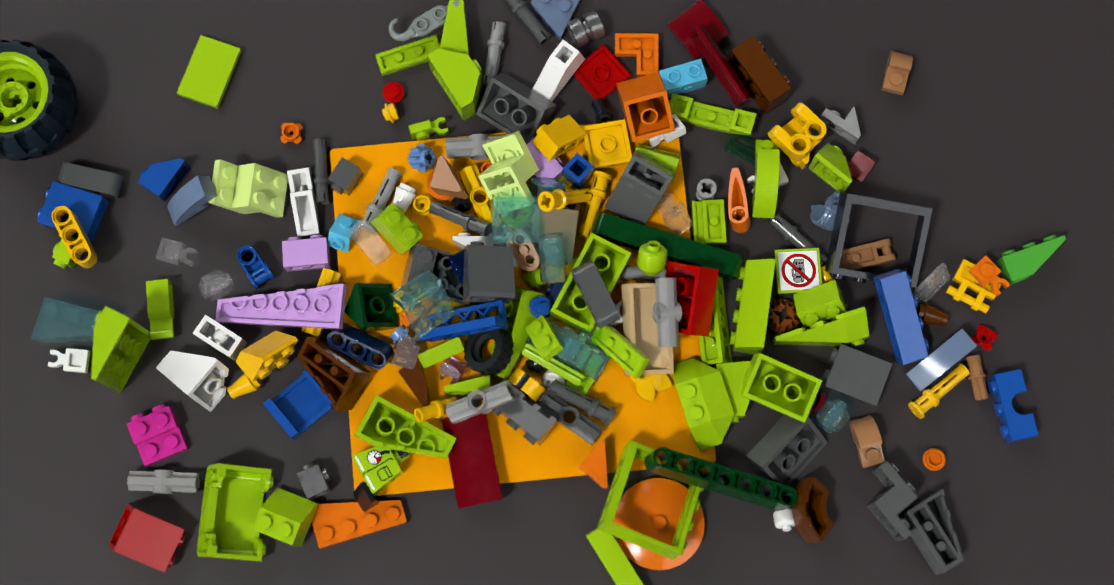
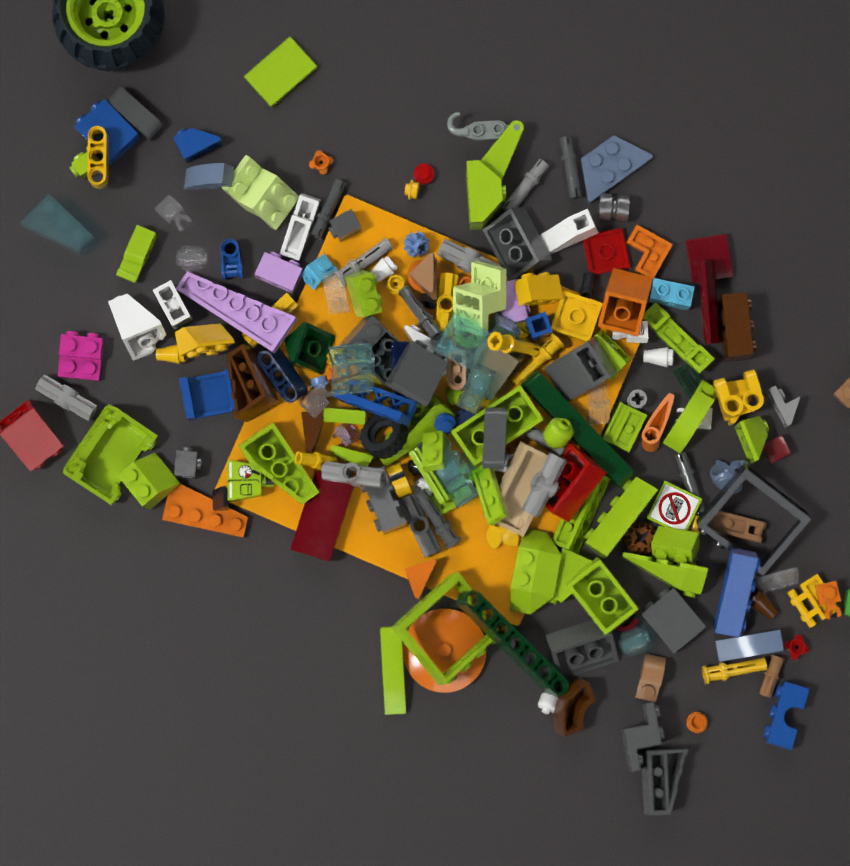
camera: 25 degrees right, 5 degrees up
white plate [48,348,91,373] -> none
lime slope [91,306,151,393] -> none
lime tile [375,35,440,76] -> none
lime plate [409,117,449,141] -> none
none -> white cone [643,347,674,367]

